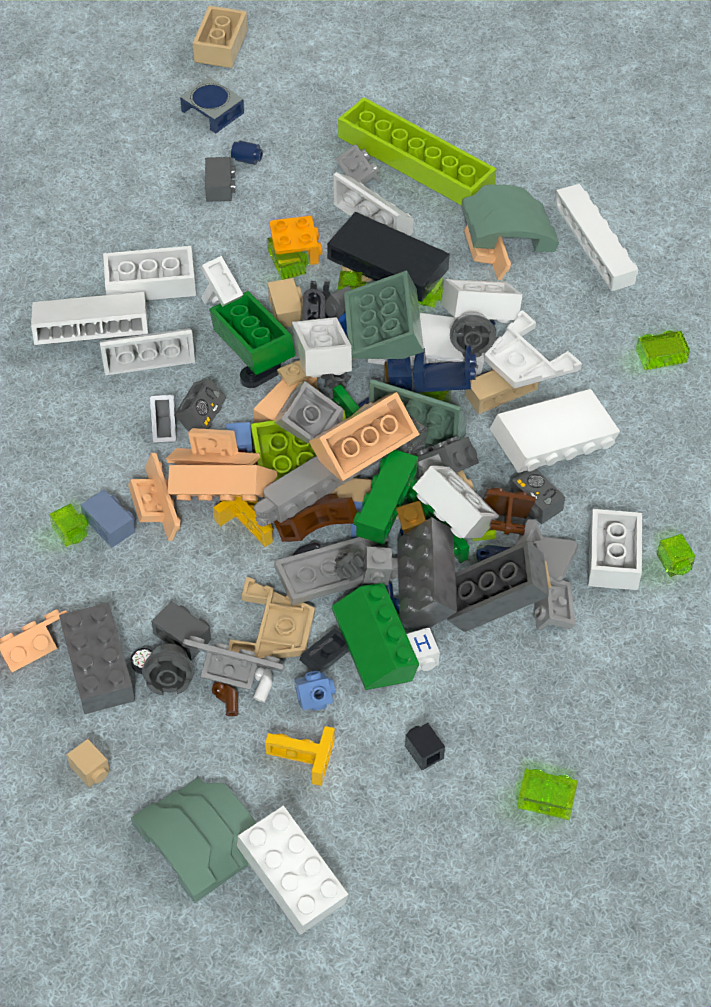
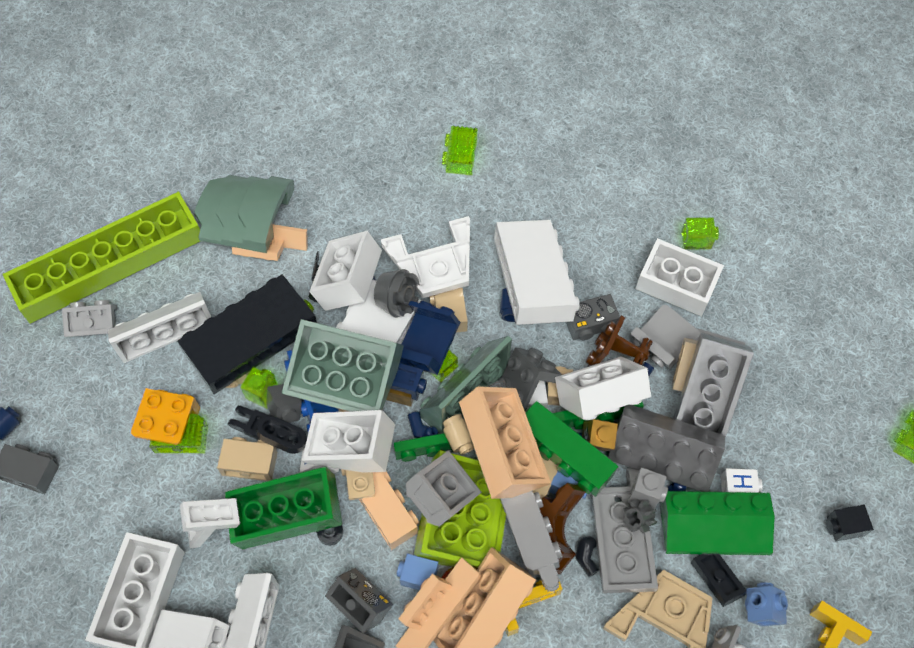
camera: 70 degrees left, 10 degrees up
white brick [555,183,638,291] -> none

